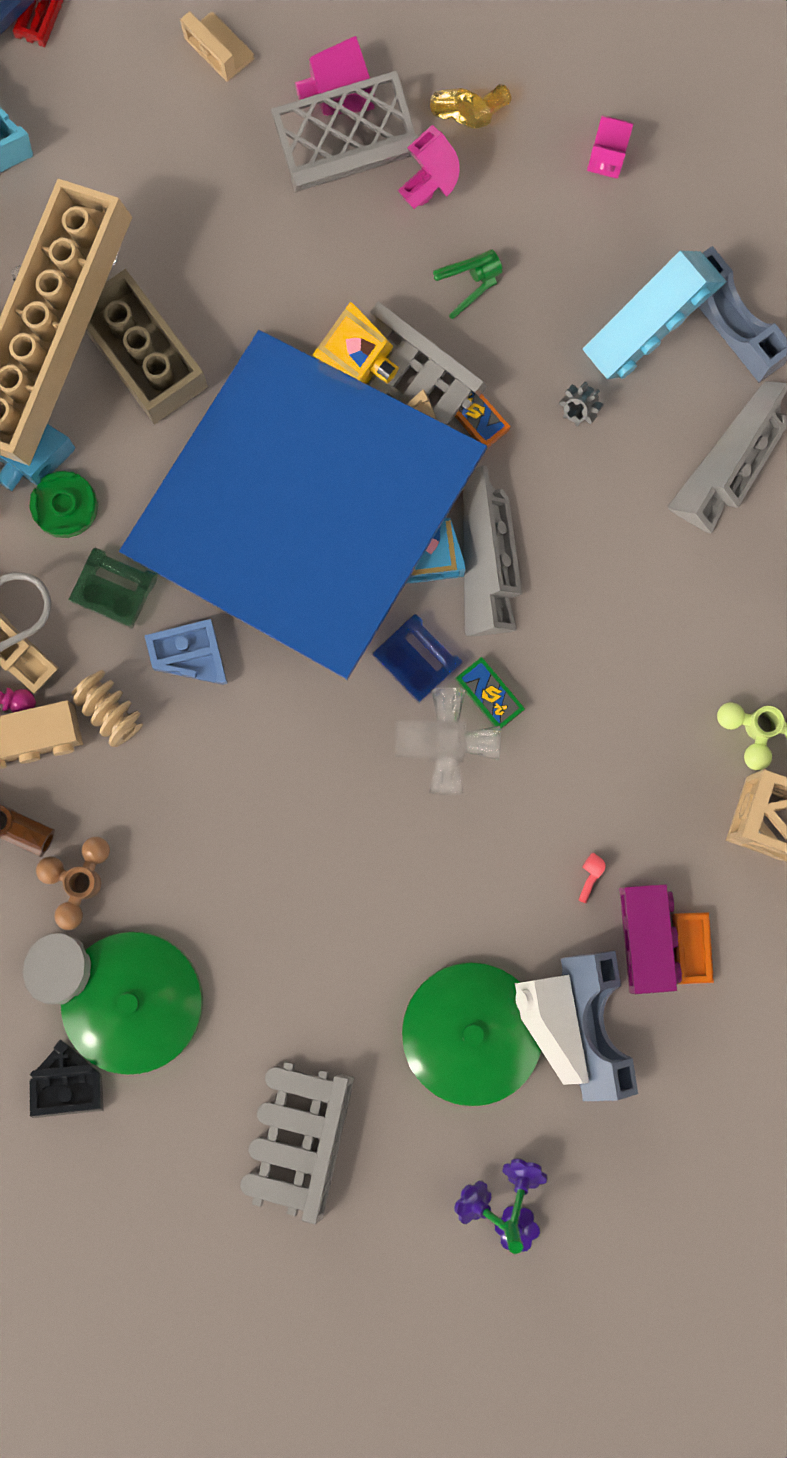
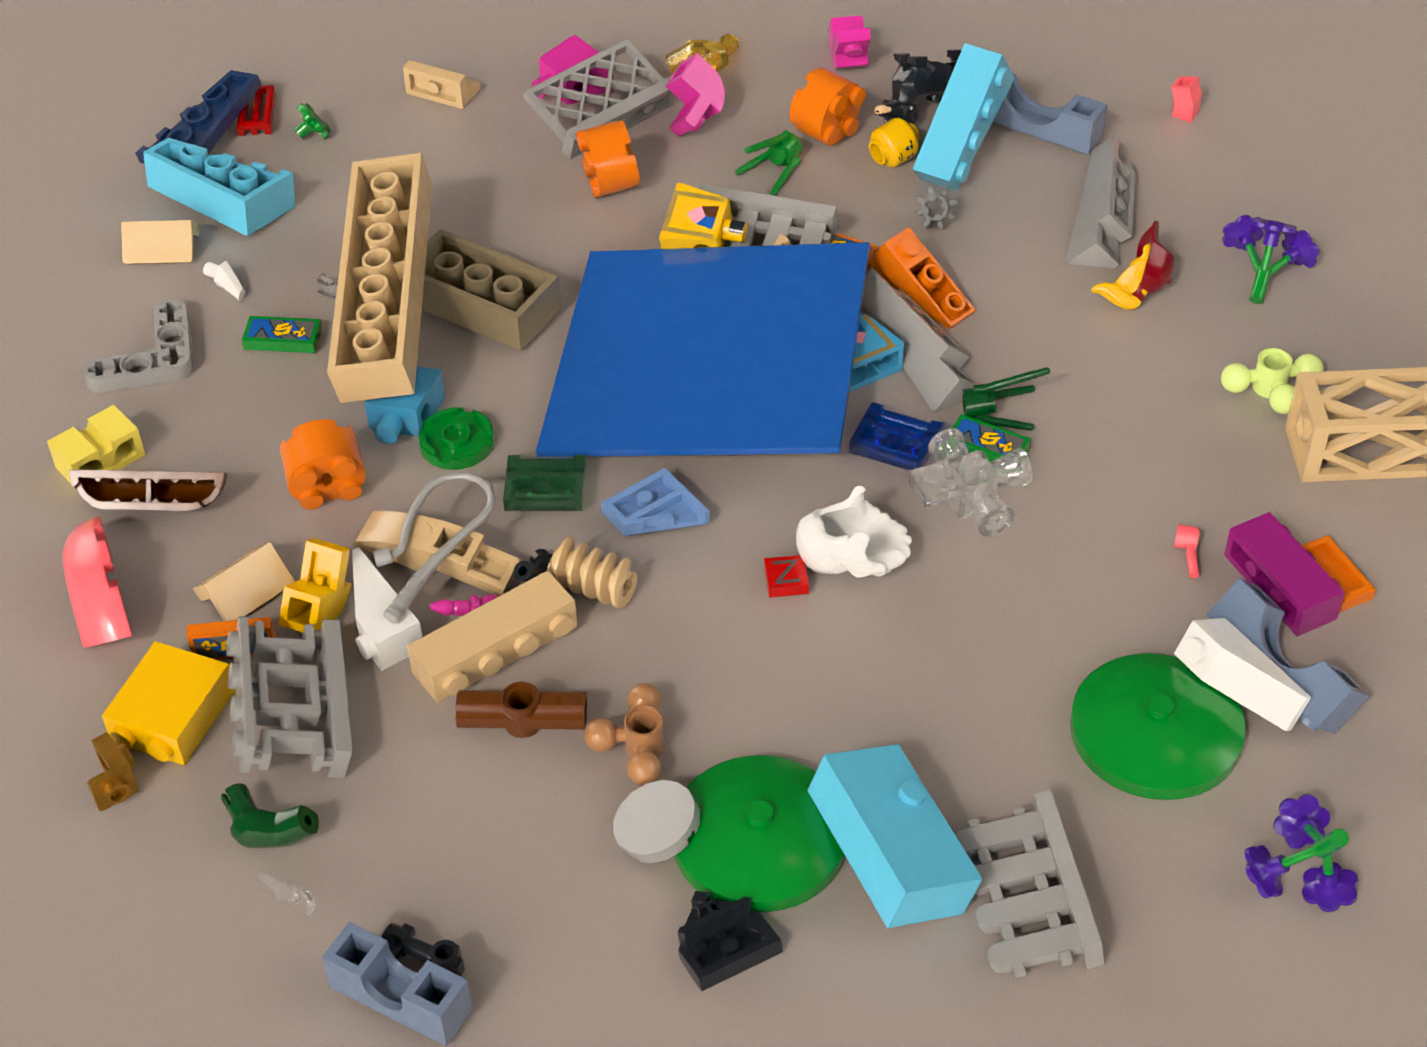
camera: 20 degrees left, 35 degrees down
none -> green plant [294,102,331,140]
none -> black arm [514,549,553,583]
none -> orange brick [575,120,640,198]
none -> red tile [764,555,809,598]
none -> orange brick [789,67,866,146]
none -> white hair [796,486,912,578]
none -> medium azure brick [807,744,982,928]
none -> yellow head [868,118,920,168]
none -> orange slope [868,227,976,329]
none -> black animal [875,49,962,124]
none -> dark green plant [962,367,1050,431]
none -> hair [1091,221,1175,310]

